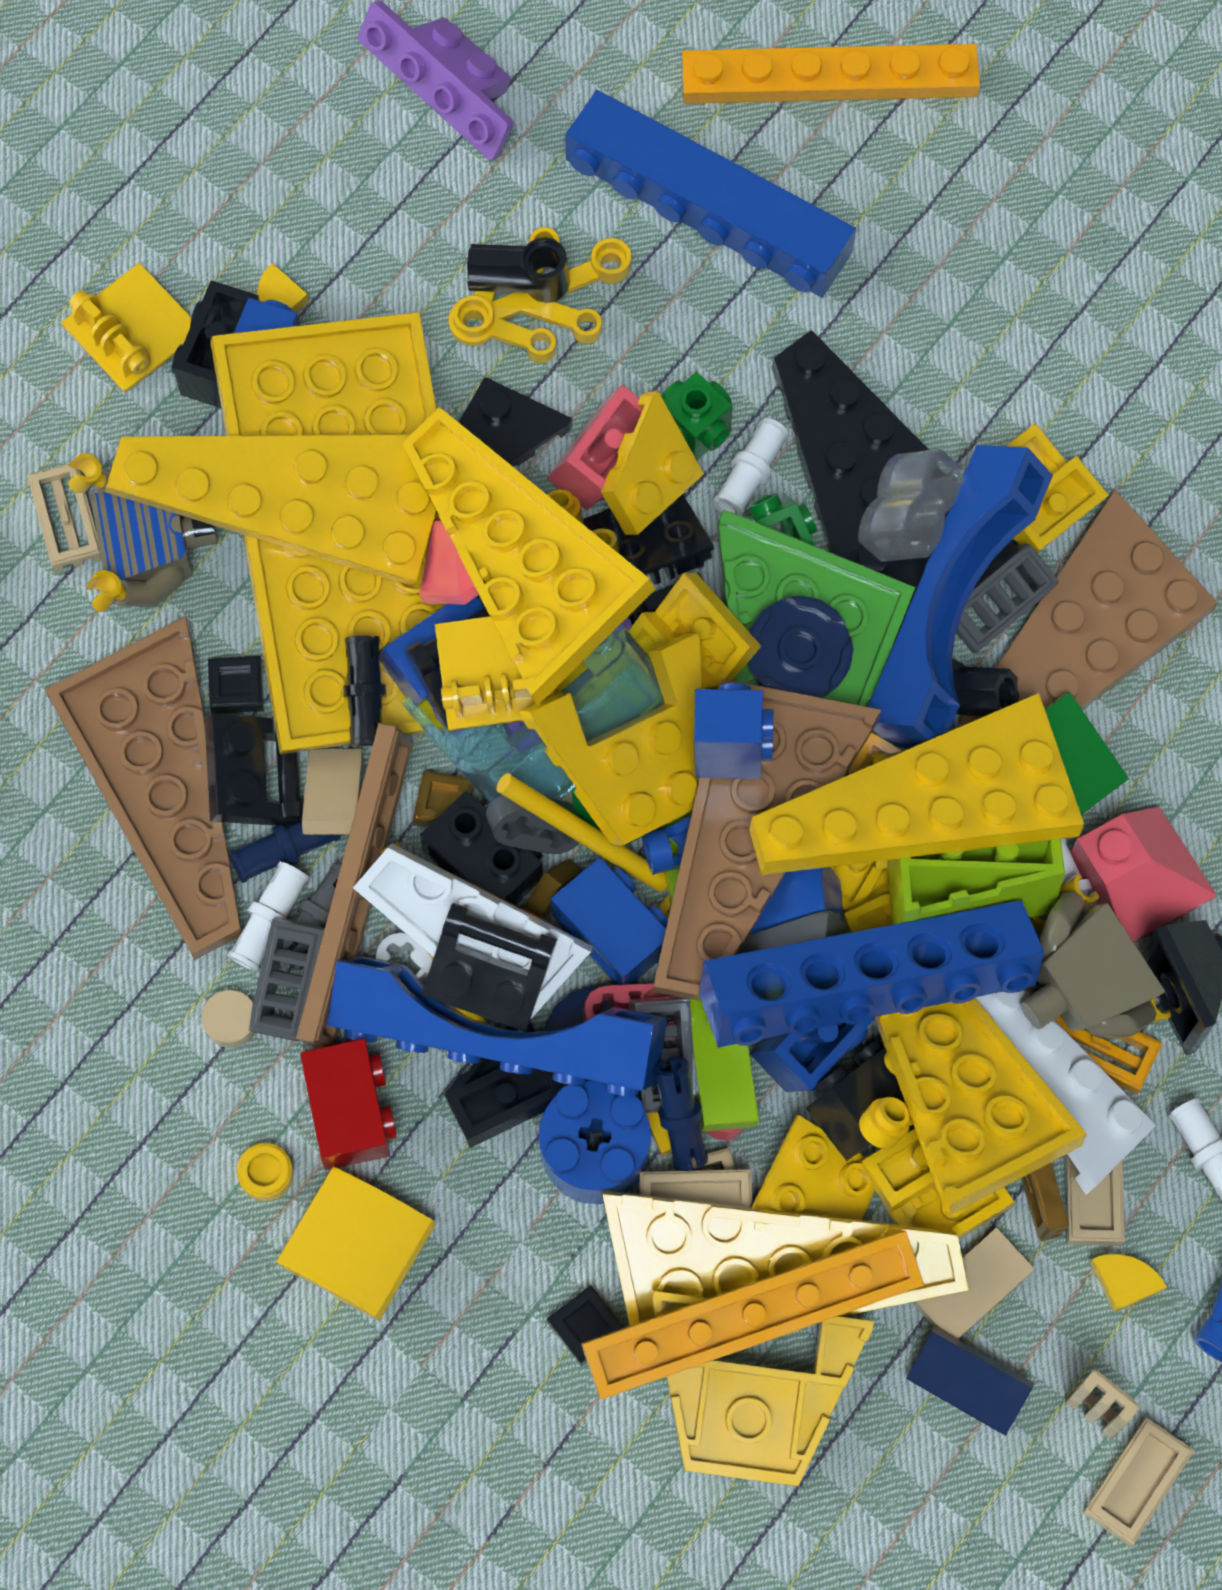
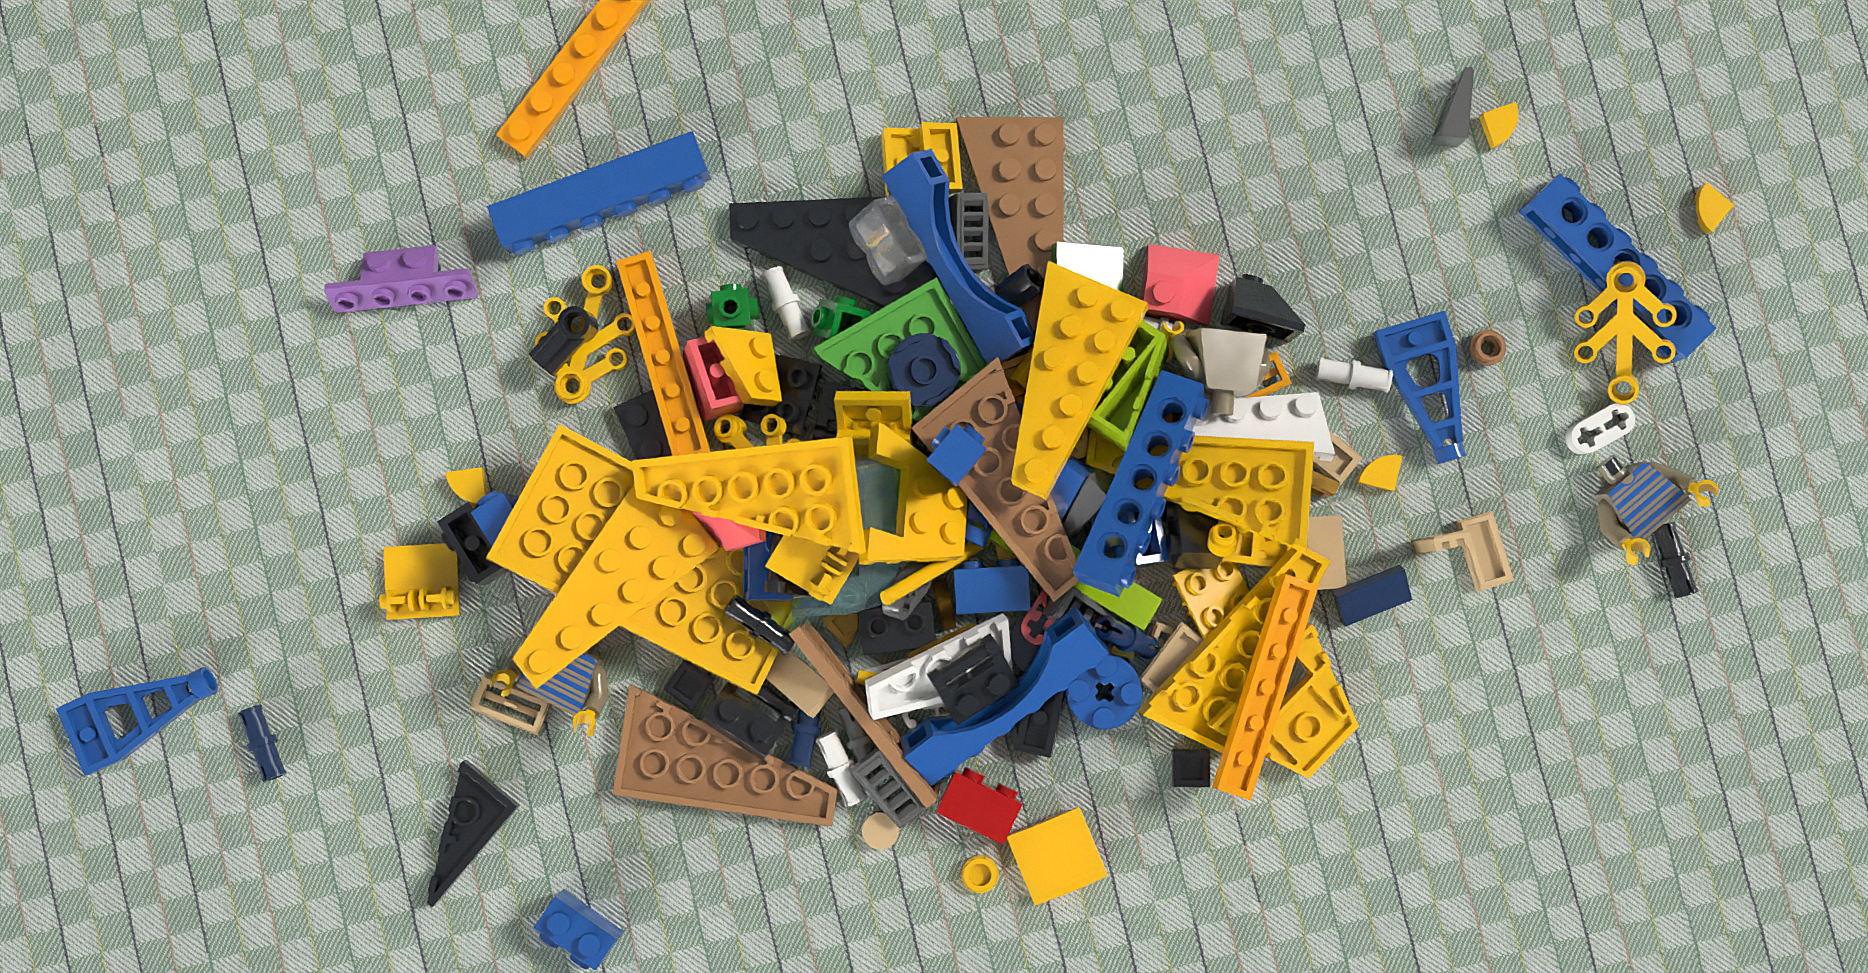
camera: 55 degrees left, 15 degrees up
none -> light orange plate [616,251,711,456]

